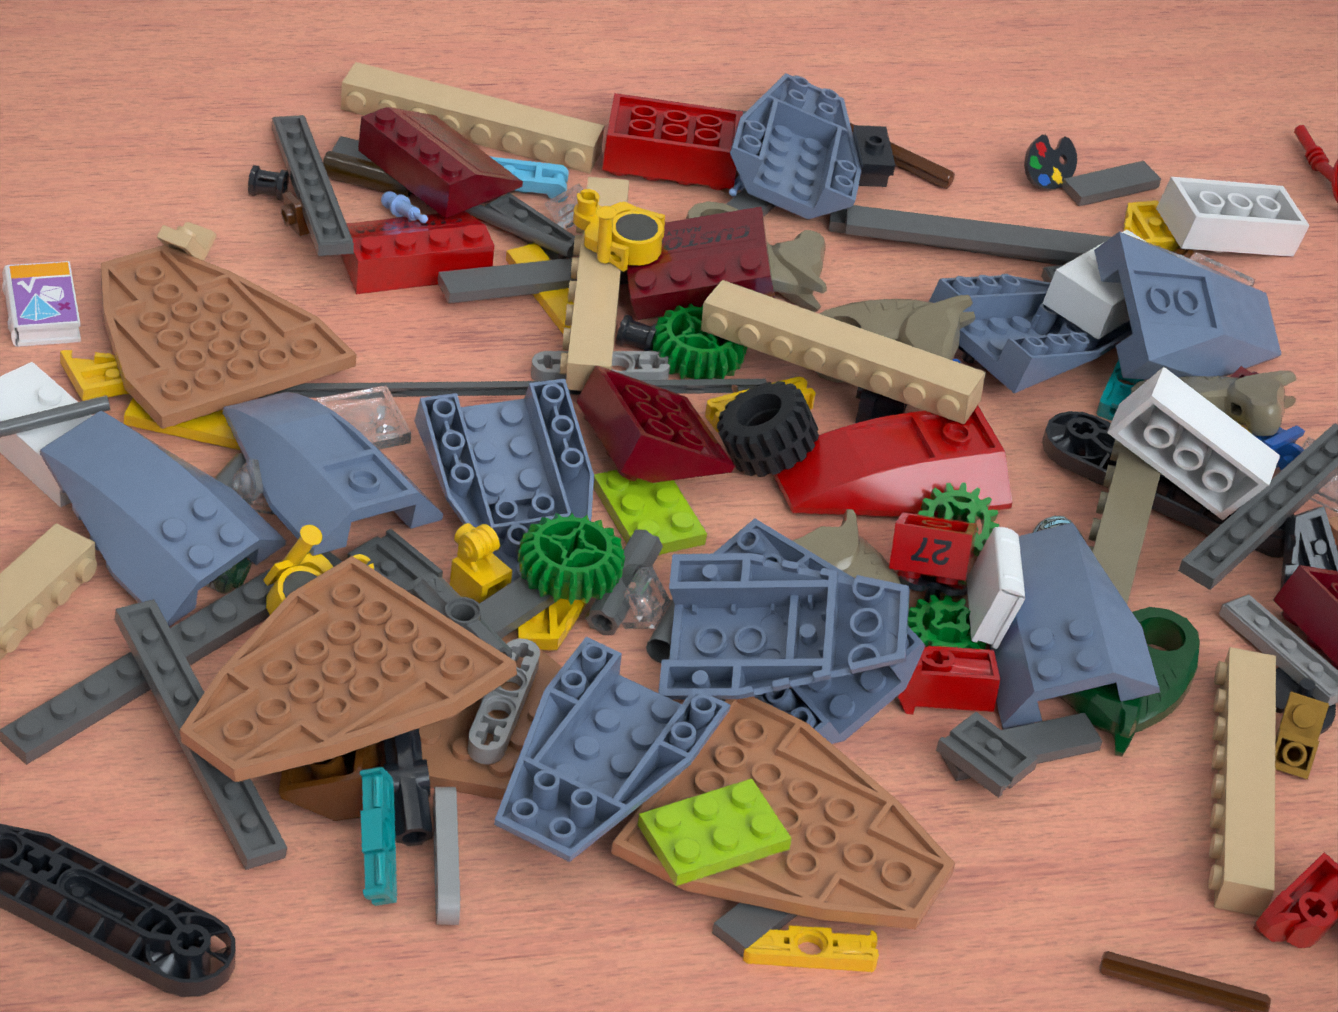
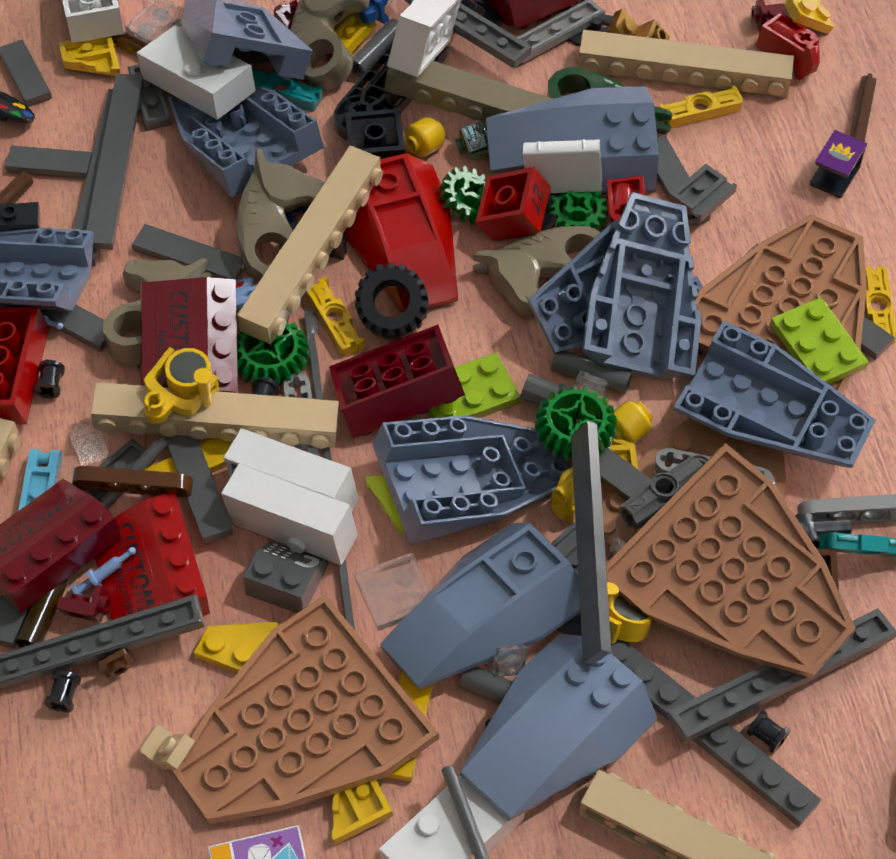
camera: 85 degrees left, 15 degrees up
none -> dark grey tile [5,145,92,179]
none -> black bush [33,359,65,399]
none -> dark red bracket [57,585,111,623]
none -> reddish brown beam [72,466,194,498]
none -> dark grey tile [132,224,245,281]
none -> yellow wing [194,622,279,674]
none -> white brick [221,463,358,565]
none -> white brick [224,428,359,511]
none -> dark grey slope [243,541,329,613]
none -> black slope [345,108,406,159]
none -> yellow head [405,117,445,157]
none -> dark grey tile [571,421,611,665]
none -> yellow head [614,401,653,444]
none -> yellow piece [659,85,743,128]
none -> black bush [747,710,791,754]
none -> piece [810,130,868,198]

